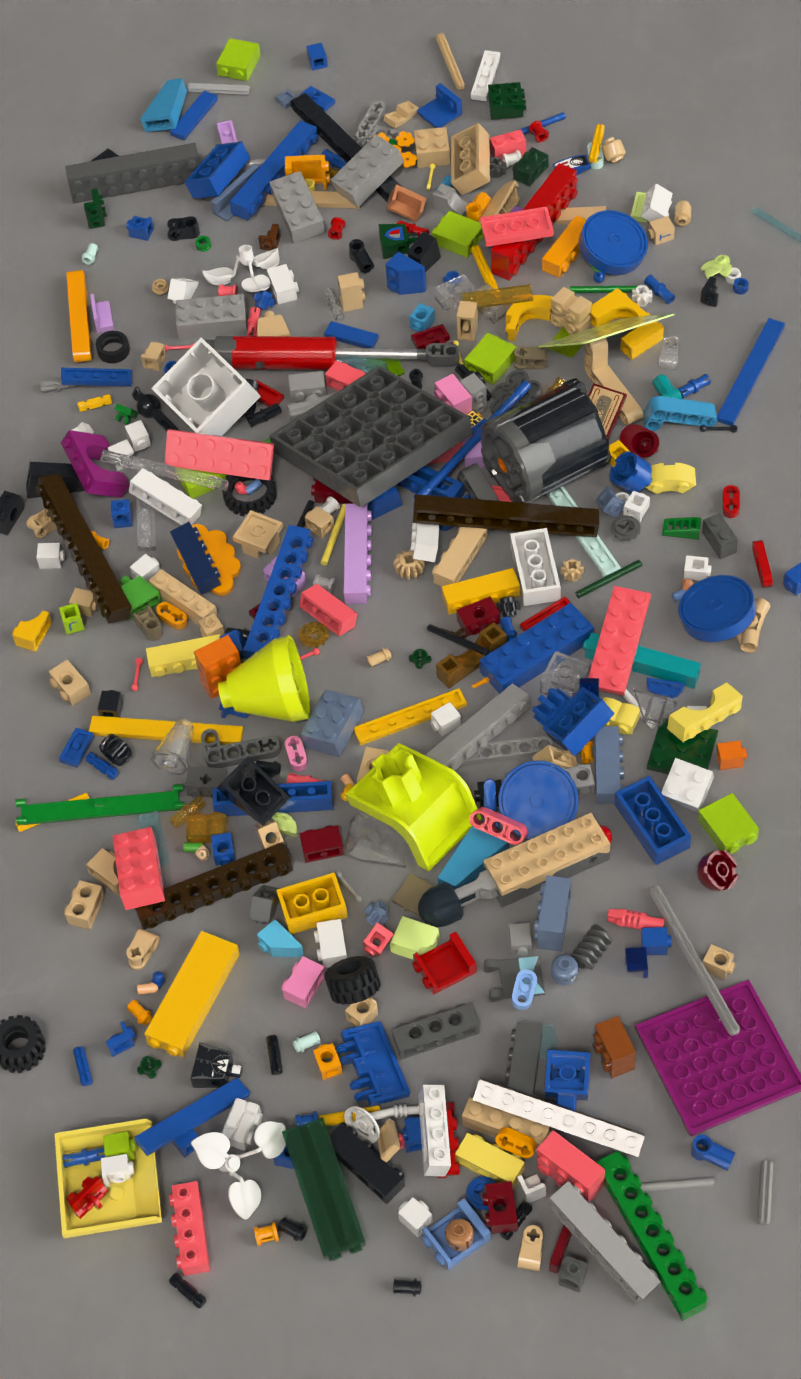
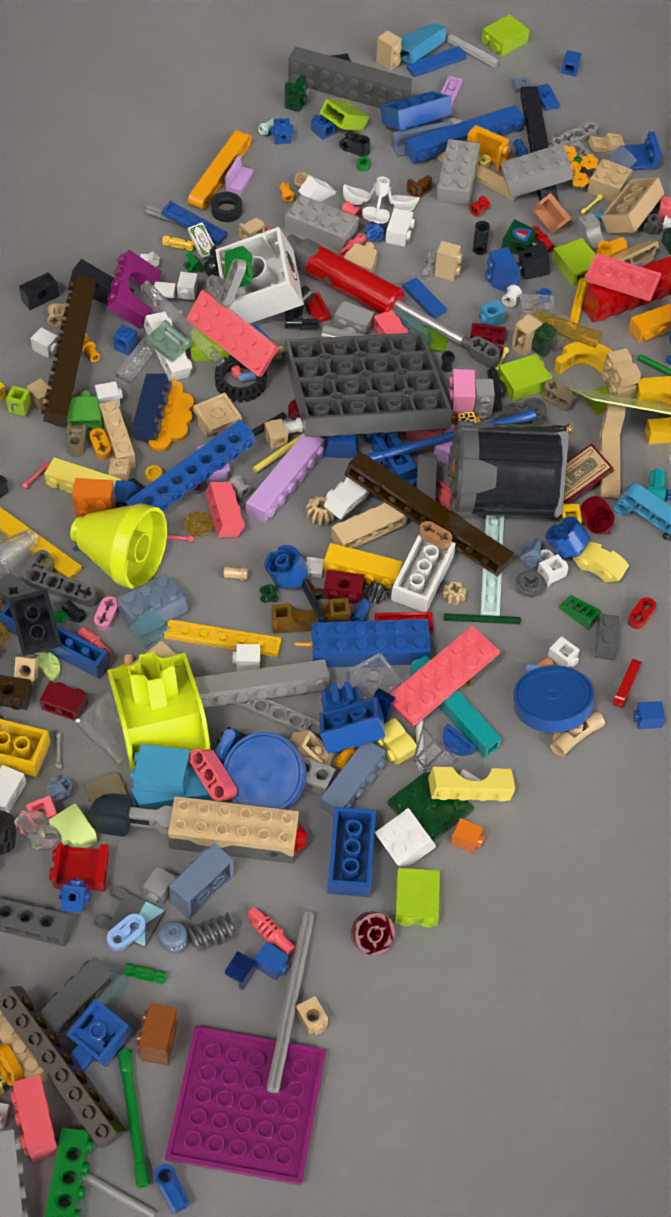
camera: 25 degrees right, 0 degrees up
none -> clear brick [14,810,62,850]
none -> blue brick [59,878,91,913]
none -> green piece [117,1050,150,1188]
none -> green axle [123,963,166,984]
none -> clear light blue piece [127,605,170,649]
none -> dark azure brick [130,744,190,796]
none -> sand green plate [145,319,193,363]
none -> yellow tile [145,465,163,483]
none -> white tile [187,222,214,259]
none -> light grey beam [207,258,246,307]
none -> green brick [225,245,253,288]
none -> blue brick [264,545,308,589]
none -> blue brick [270,118,294,145]
none -> light orange pin [279,182,294,203]
none -> white tile [306,557,324,578]
none -> lime brick [320,99,370,131]
none -> tan brick [376,30,402,71]
none -> medium nougat beam [419,521,452,549]
none -> white bush [502,285,522,307]
none -> clear green leg [532,322,558,358]
none -> sand blue brick [608,145,637,168]

